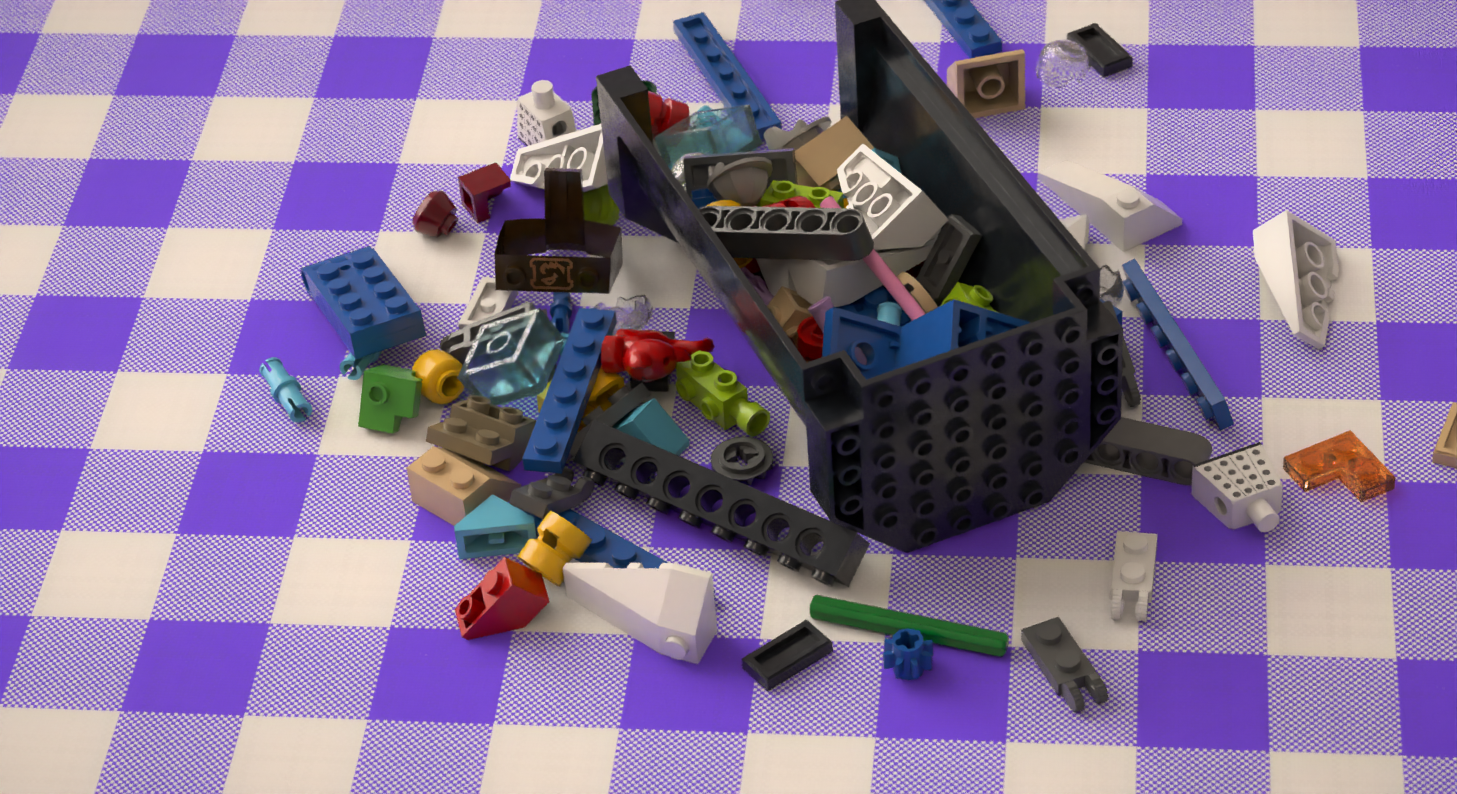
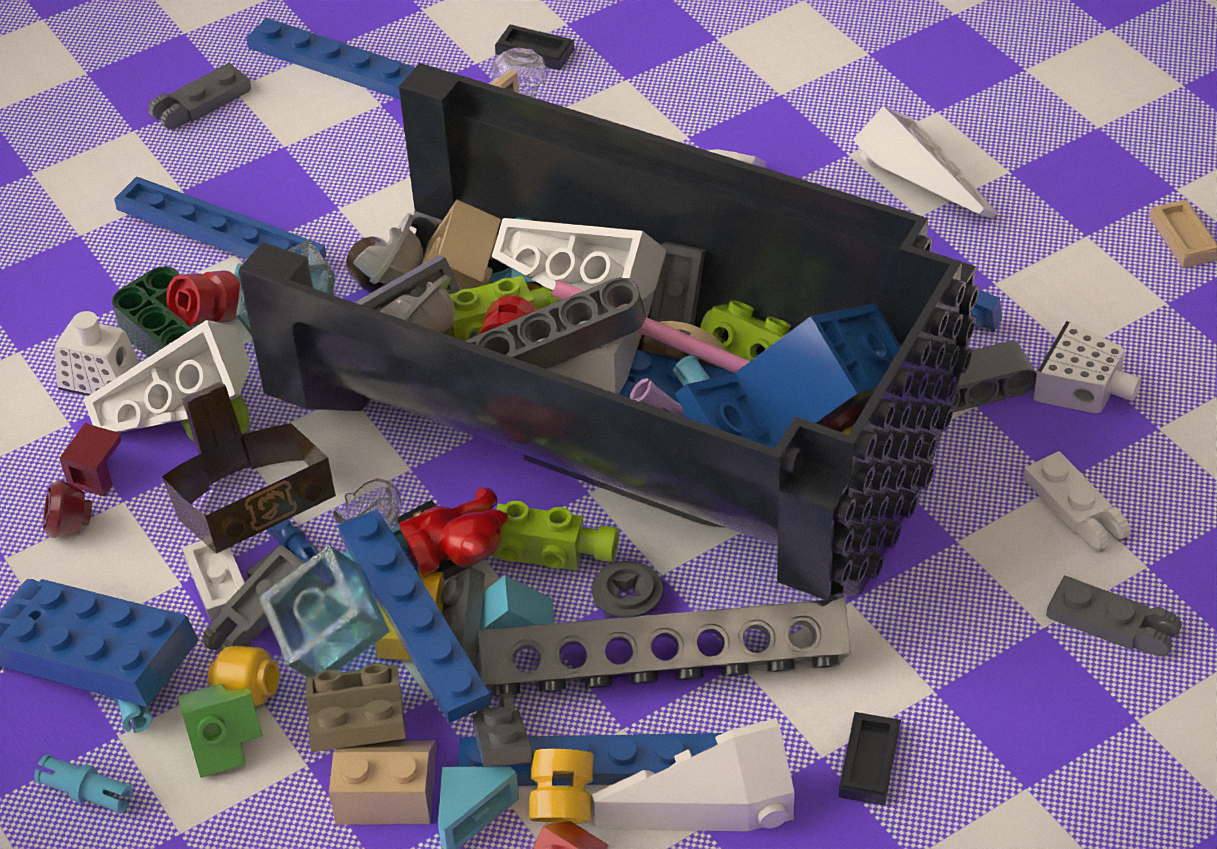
camera: 40 degrees left, 5 degrees up
green axle [809,595,1009,657] -> none
blue gear [883,629,933,680] -> none
clear orange plate [1283,430,1396,502] -> none

